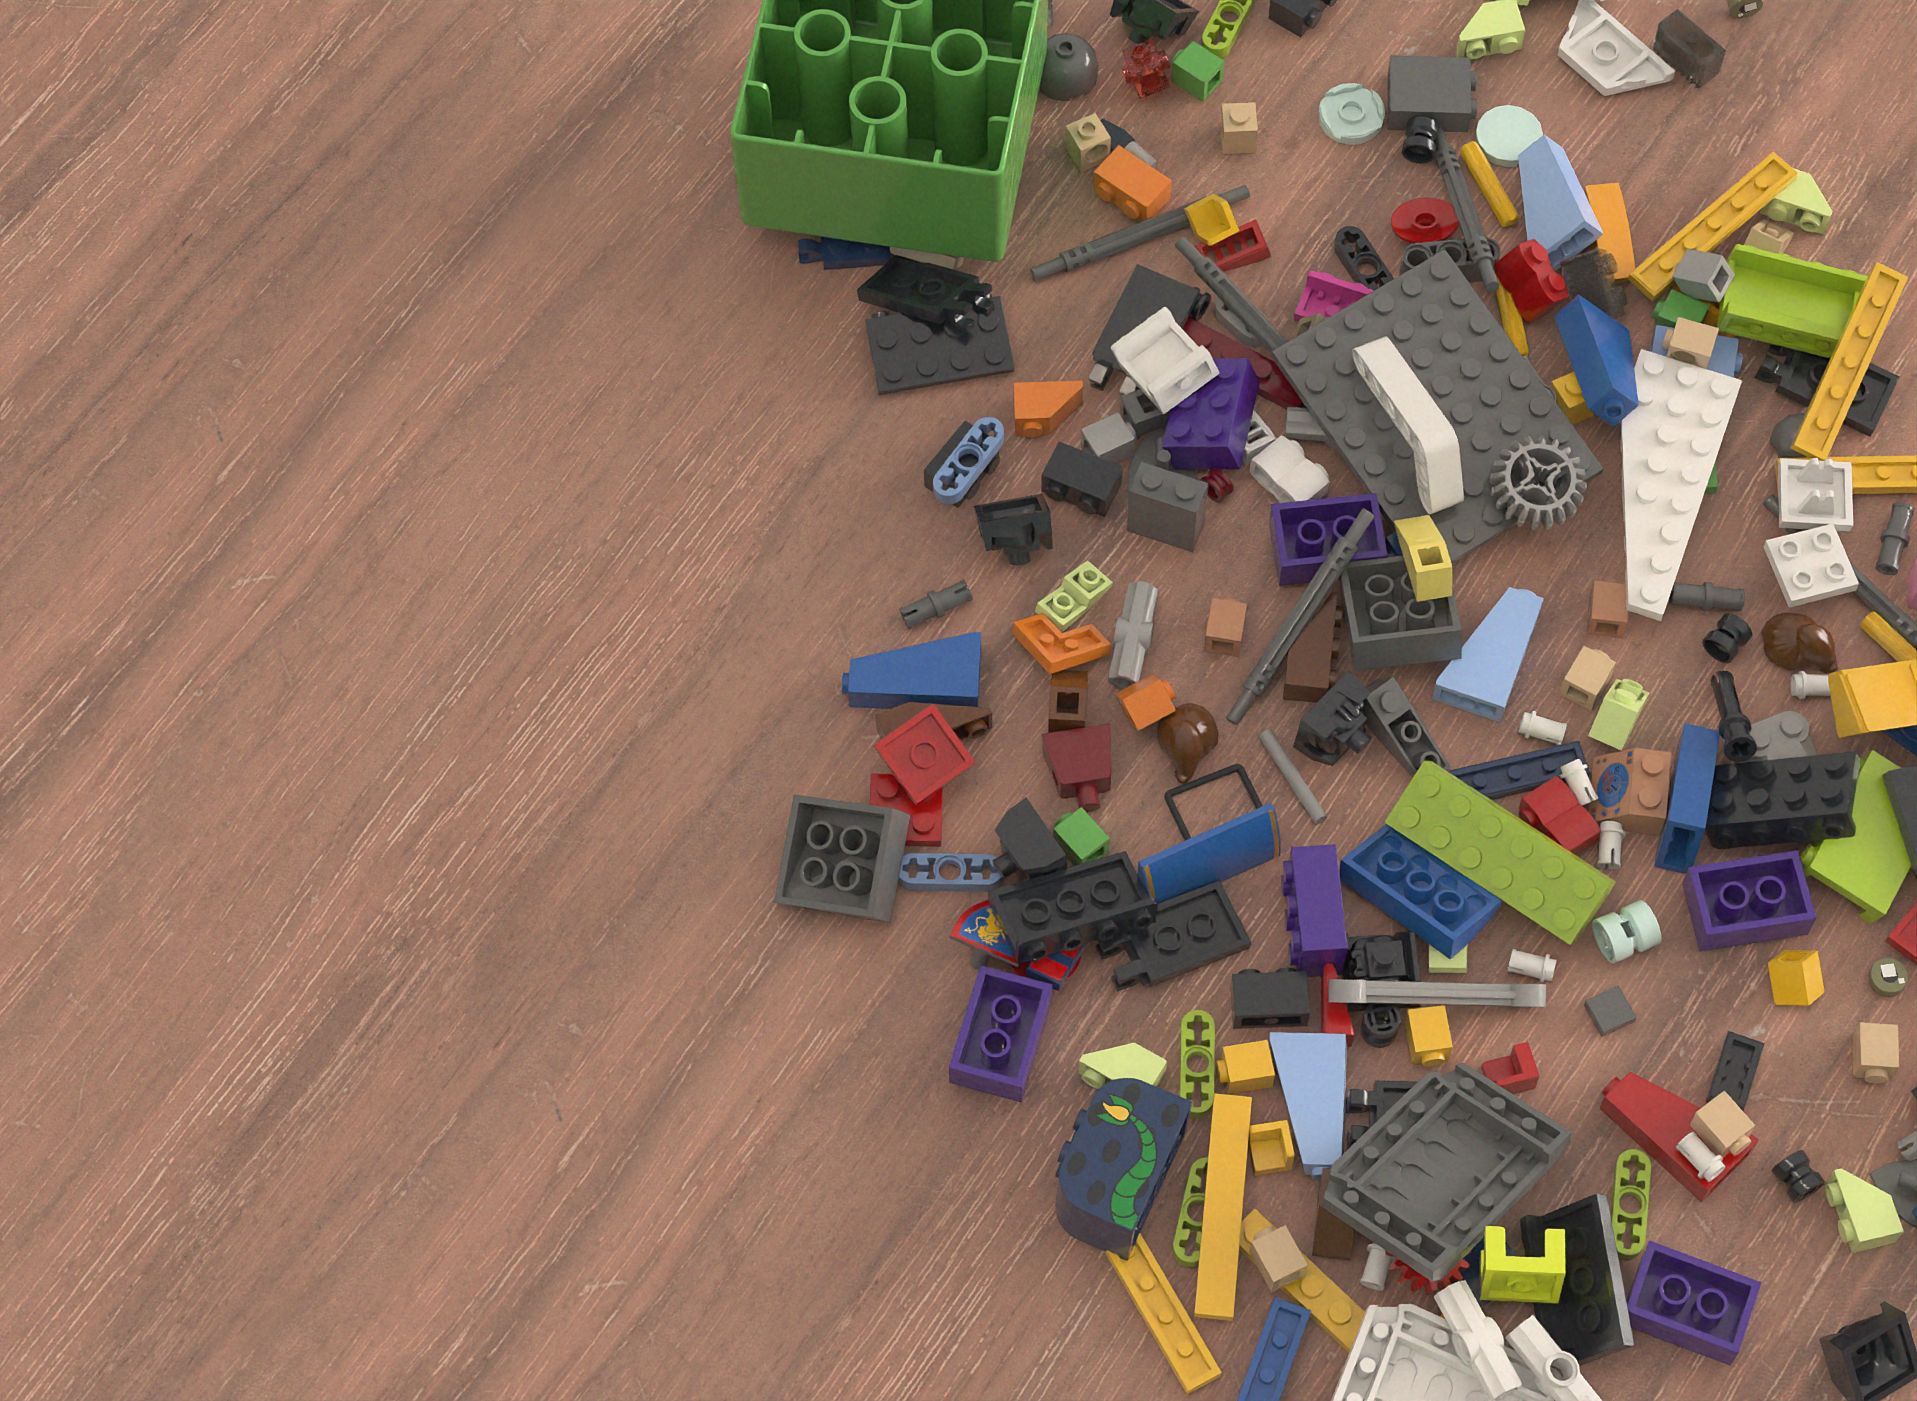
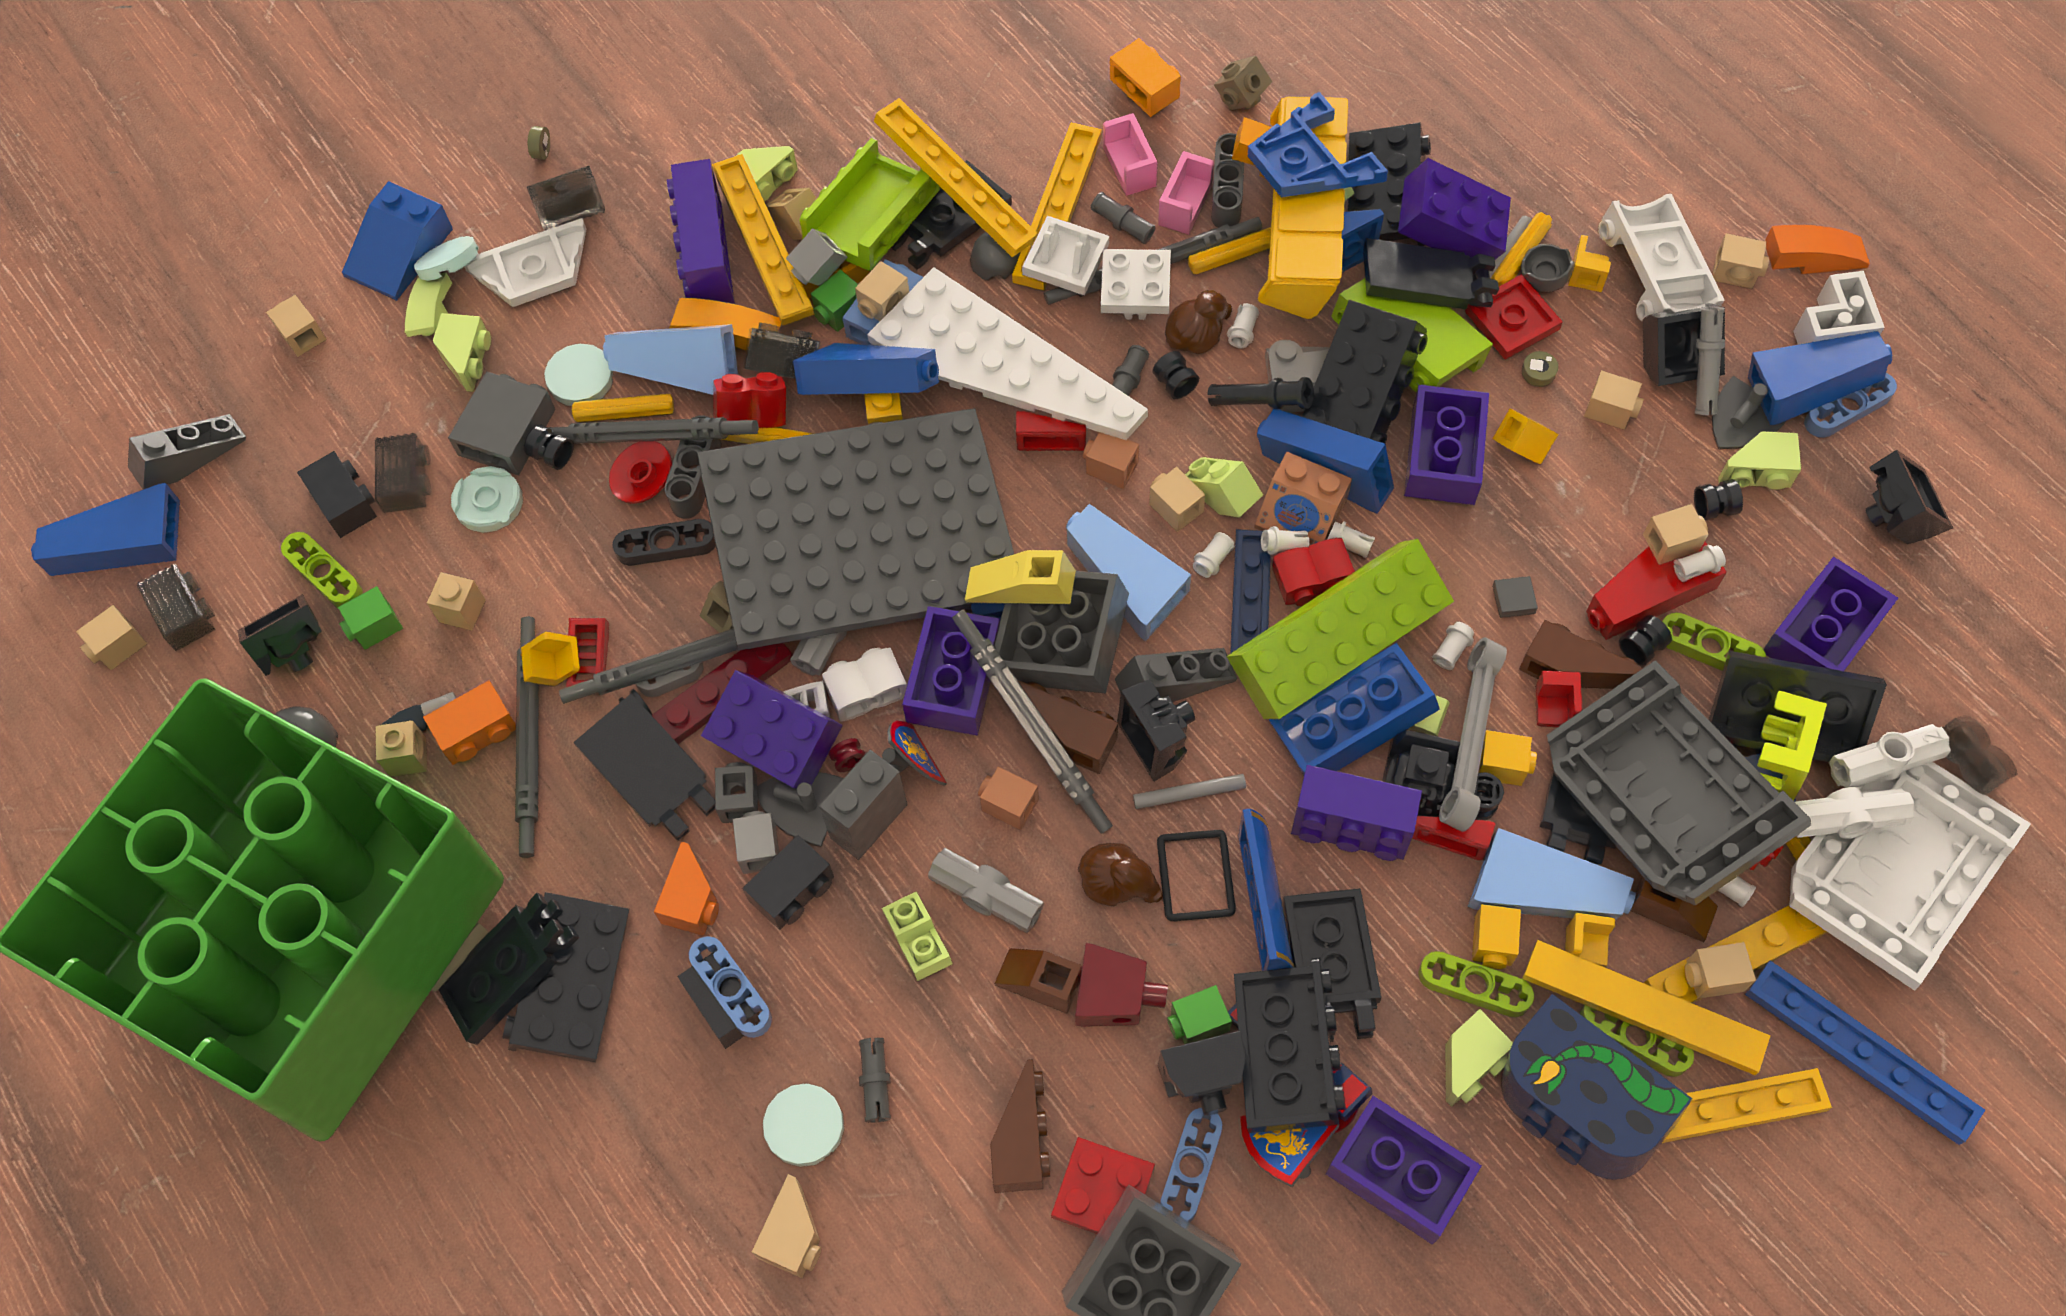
camera: 70 degrees left, 0 degrees up
dark blue plate [798,237,891,270] -> none
blue slope [842,632,981,709] -> none
red plate [873,704,975,806] -> none
black brick [974,494,1053,565] -> none
orange plate [1012,613,1111,674] -> none
white panel [1111,307,1219,414] -> none
orange brick [1115,674,1176,731] -> none
clear red brick [1121,39,1171,99] -> none
black brick [1230,967,1310,1029] -> none
dark pink bracket [1294,270,1373,322] -> none
white beam [1352,336,1464,515] -> none
light grey gear [1489,436,1587,531] -> none
light aqua wheel [1592,900,1662,964] -> none
black plate [1705,1031,1765,1111] -> none
none -> clear smoke brick [375,433,431,513]
none -> dark purple brick [667,159,735,304]
none -> tan slope [752,1174,821,1278]
none -> light aqua tile [763,1084,844,1167]
none -> shield [882,720,947,786]
none -> red slope [1016,411,1086,451]
none -> reddish brown slope [1519,620,1643,689]
none -> black wheel [1618,615,1672,666]

